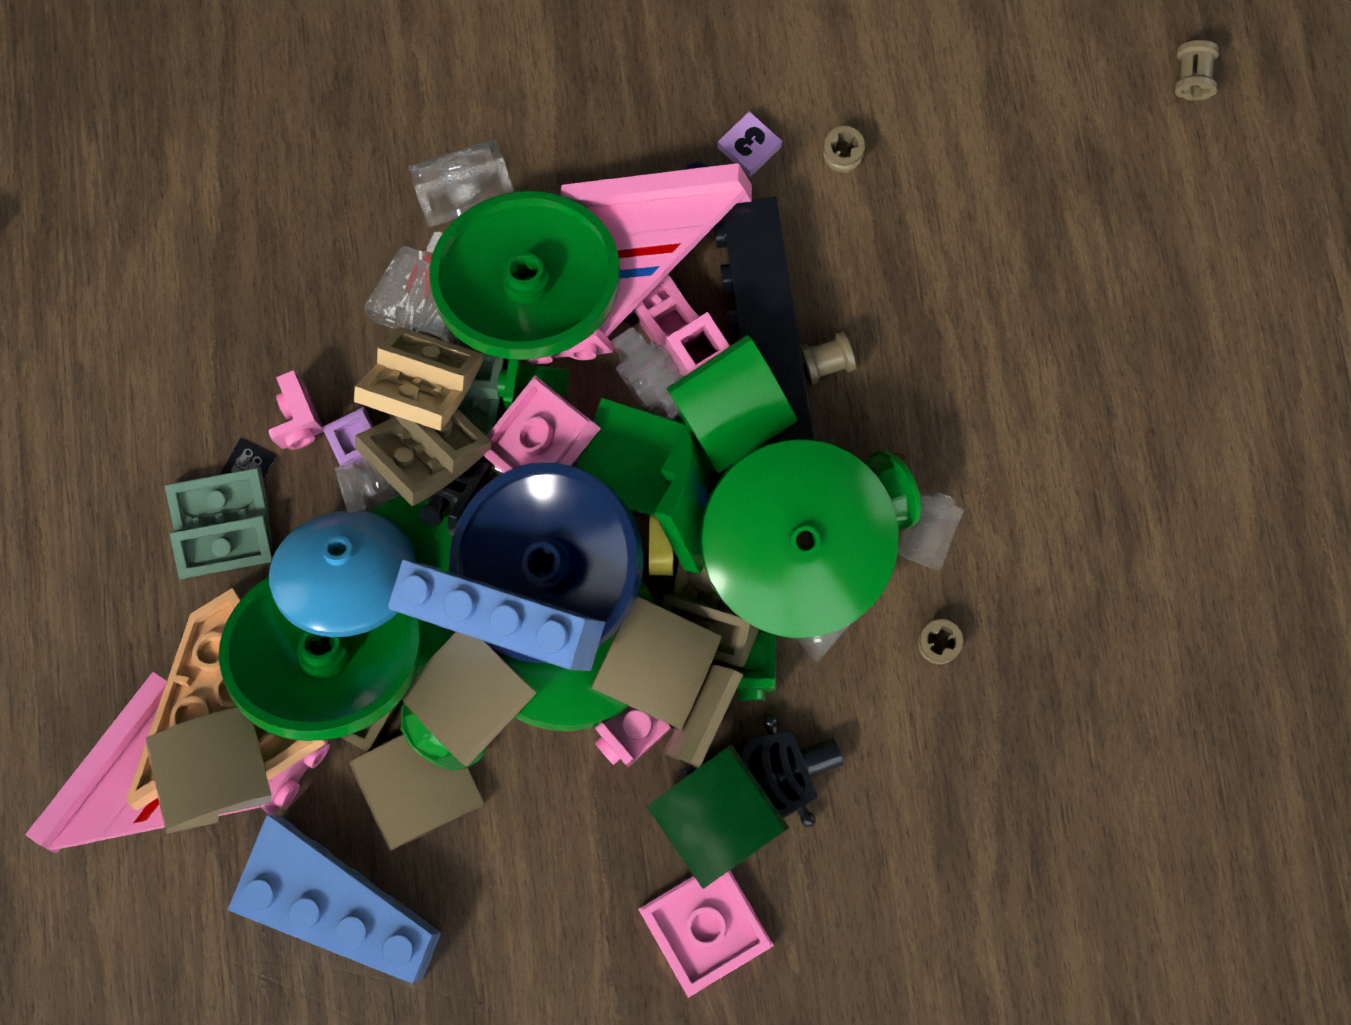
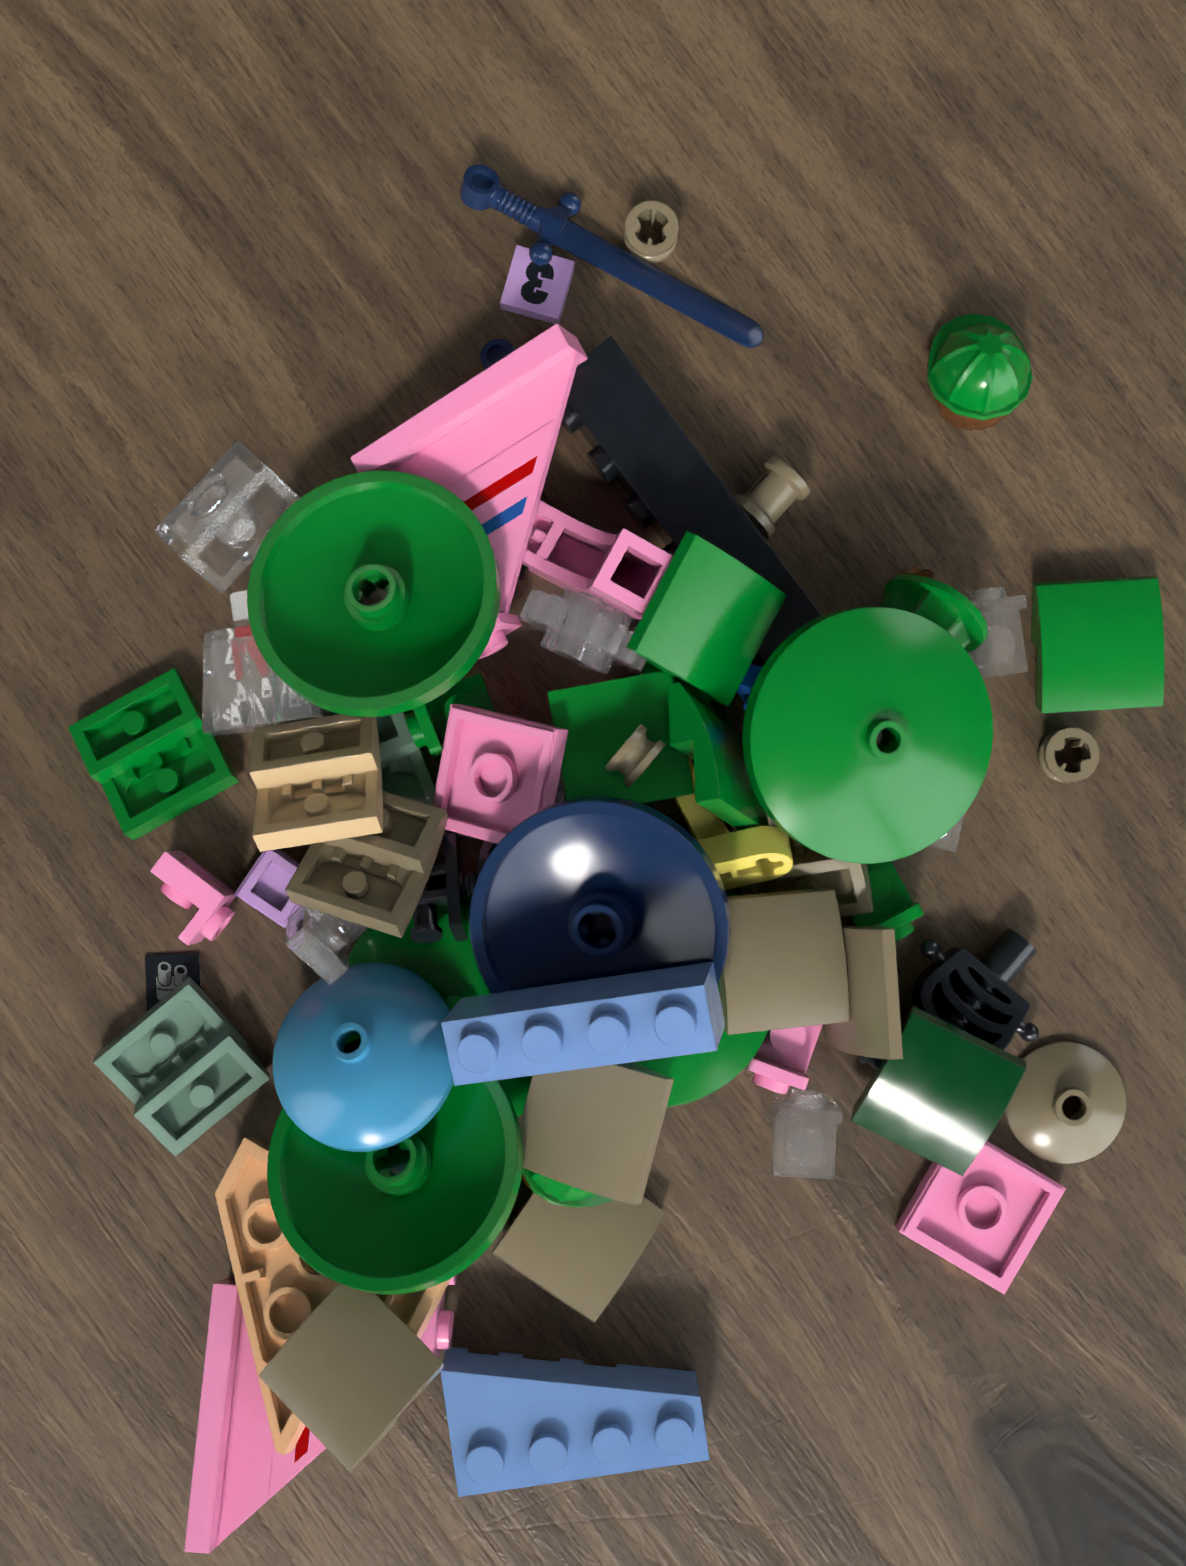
camera: 40 degrees left, 10 degrees up
none -> green slope [68,668,240,840]
none -> dark blue sword [459,164,764,348]
none -> dark tan bush [604,724,666,788]
none -> light yellow beam [697,826,793,890]
none -> clear bracket [770,1090,843,1179]
none -> green piece [927,314,1033,431]
none -> dark tan dish [1004,1041,1126,1164]
none -> green slope [1031,576,1165,713]

